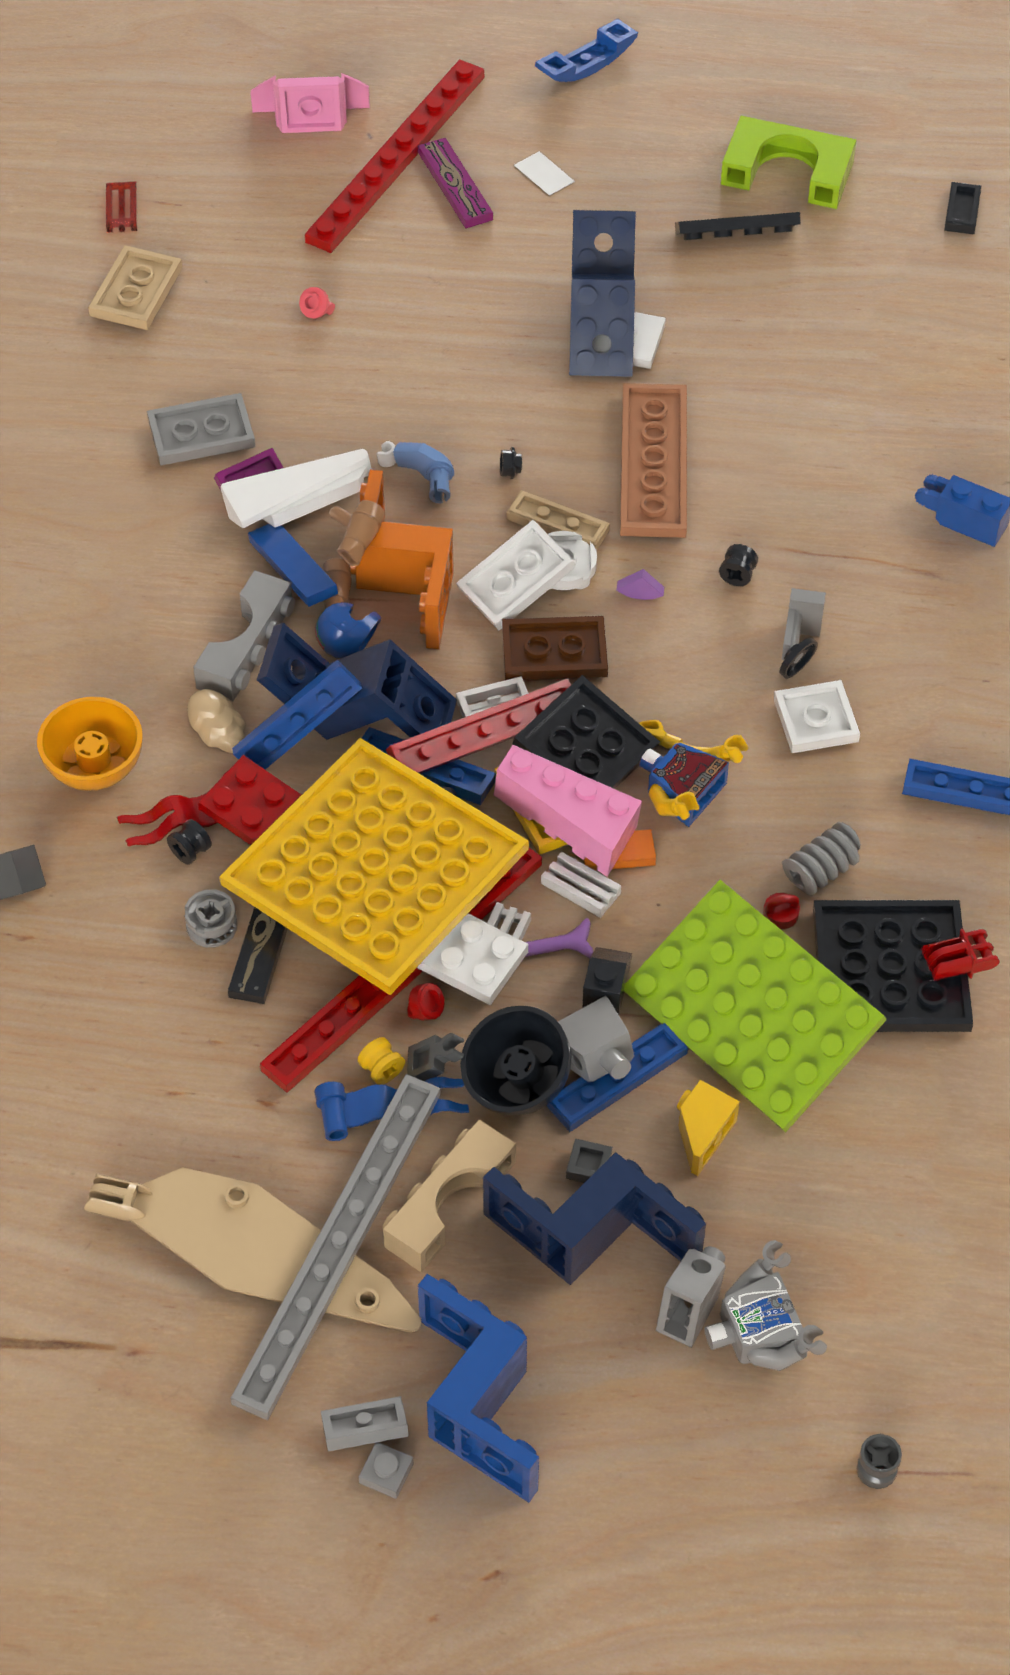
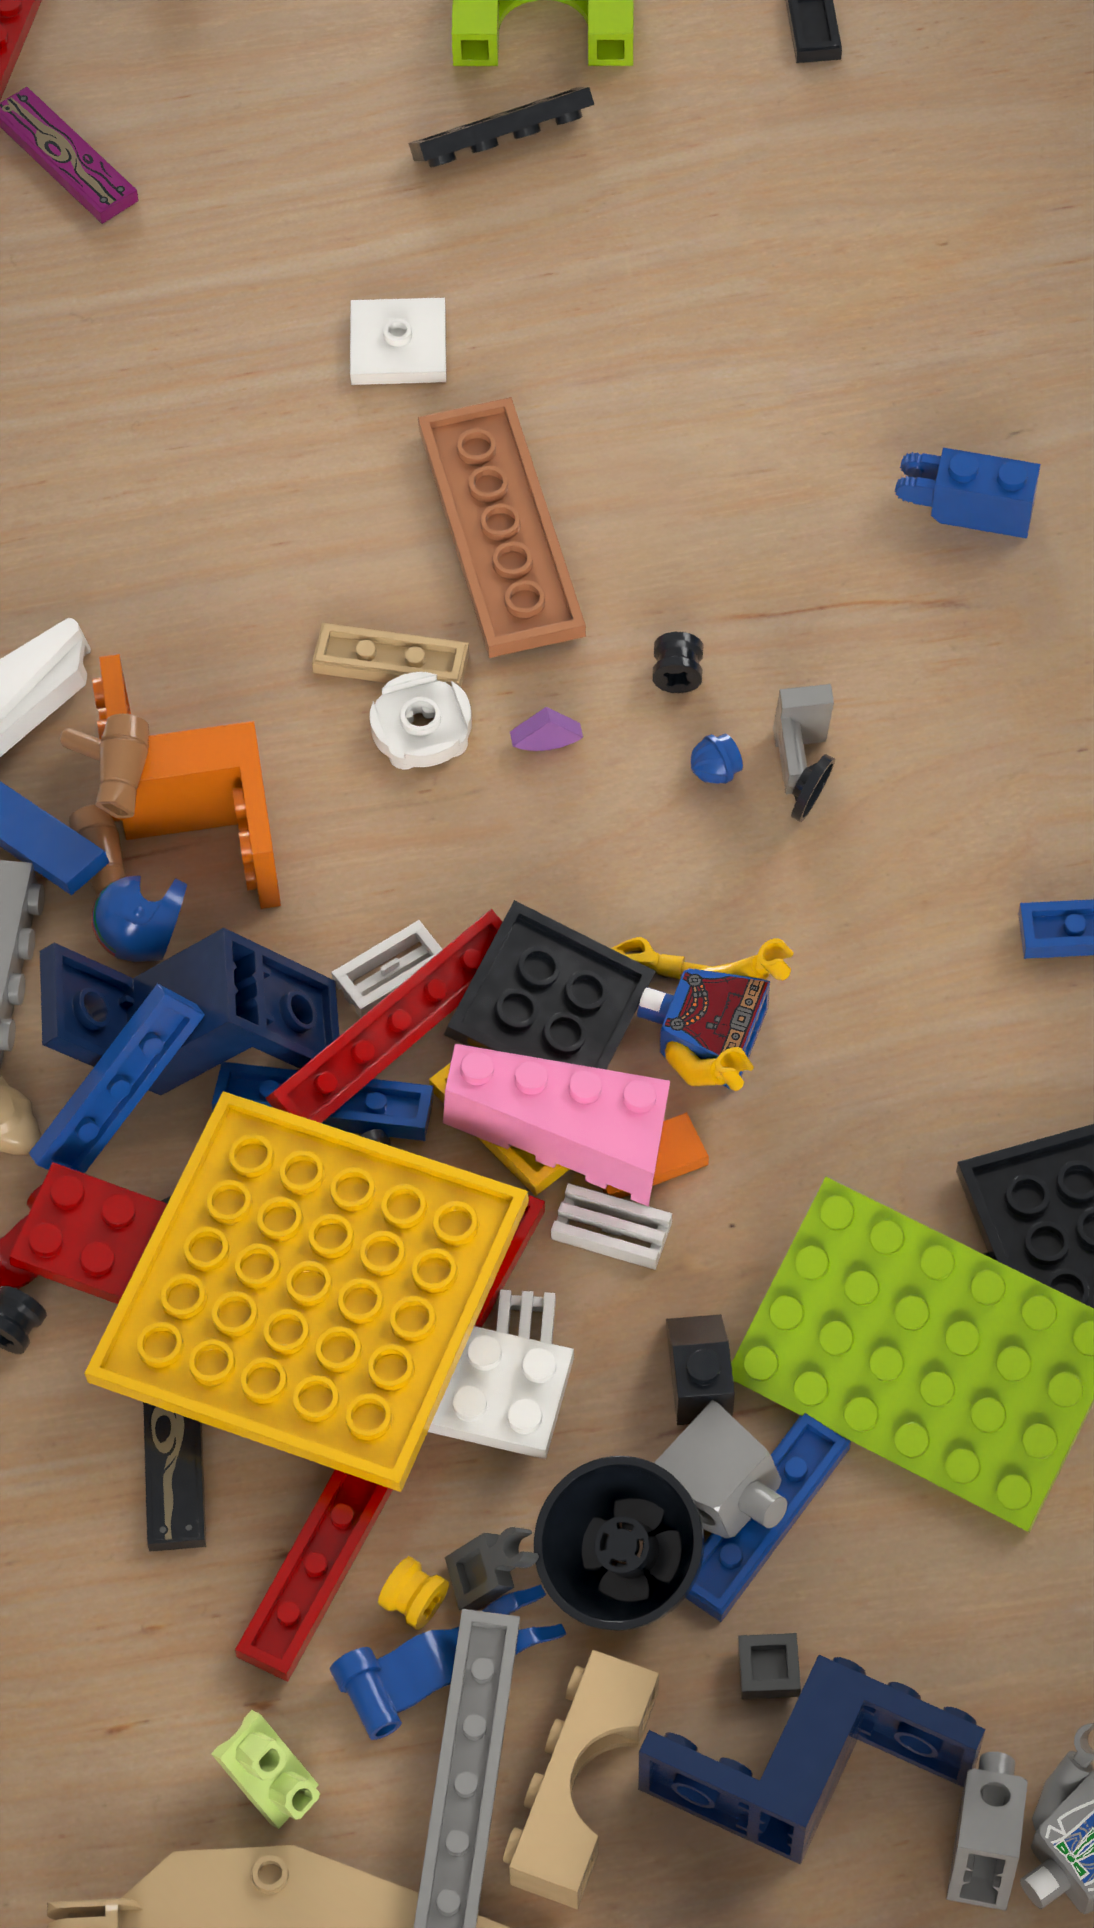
camera: 15 degrees left, 5 degrees up
light grey wheel [184,890,237,948] -> none
medium blue arm [377,441,454,504] -> none
red tile [407,983,445,1021] -> none
white plate [456,520,576,631] -> none
black plate [500,447,522,479] -> none
reddish brown plate [502,616,608,680] -> none
white sticker [514,151,575,196] -> none
medium lavender piece [525,918,593,958] -> none
dark blue bracket [569,210,636,377] -> none
yellow slope [677,1080,740,1176] -> none
red tile [763,892,800,929] -> none
white plate [774,680,860,753] -> none
light grey piece [782,822,861,896] -> none
none -> yellowish green hips [211,1710,320,1829]
none -> blue plate [691,733,743,784]

